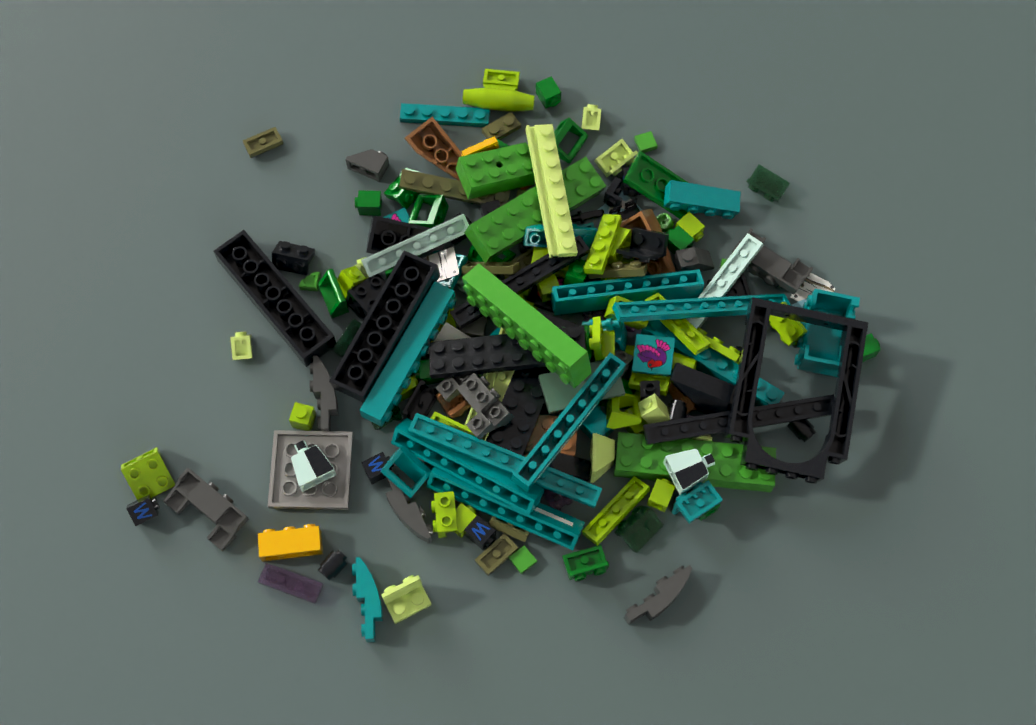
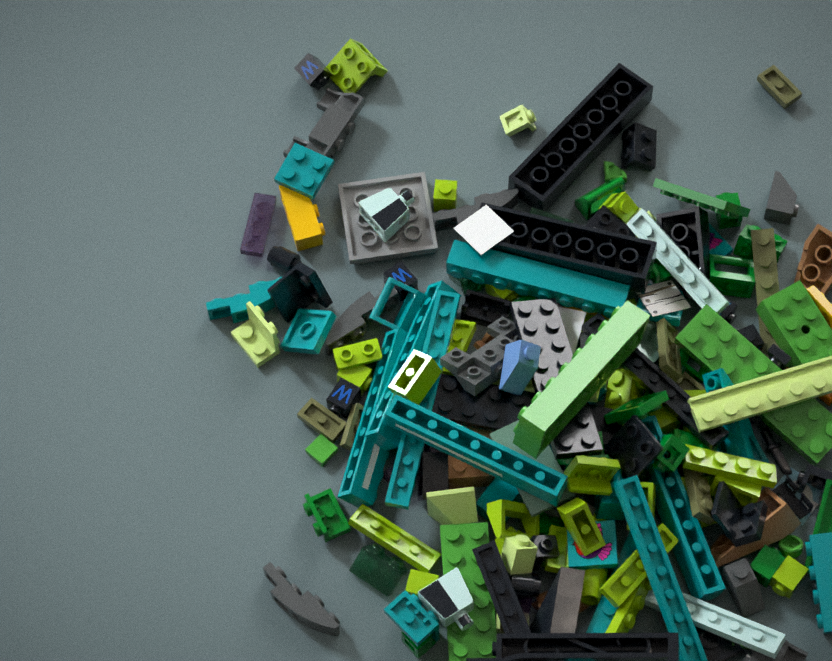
camera: 85 degrees right, 5 degrees down
none -> black bracket [267,262,333,323]
none -> teal plate [274,143,334,200]
none -> teal plate [280,309,337,354]
none -> lime brick [388,349,442,405]
none -> white sticker [454,205,514,255]
none -> medium blue slope [499,339,541,396]
none -> lime slope [557,497,606,556]
none -> green plate [604,390,669,425]
none -> black bracket [604,415,664,482]
none -> green brick [652,434,690,473]
none -> green plate [653,178,751,219]
none -> black plate [767,343,793,370]

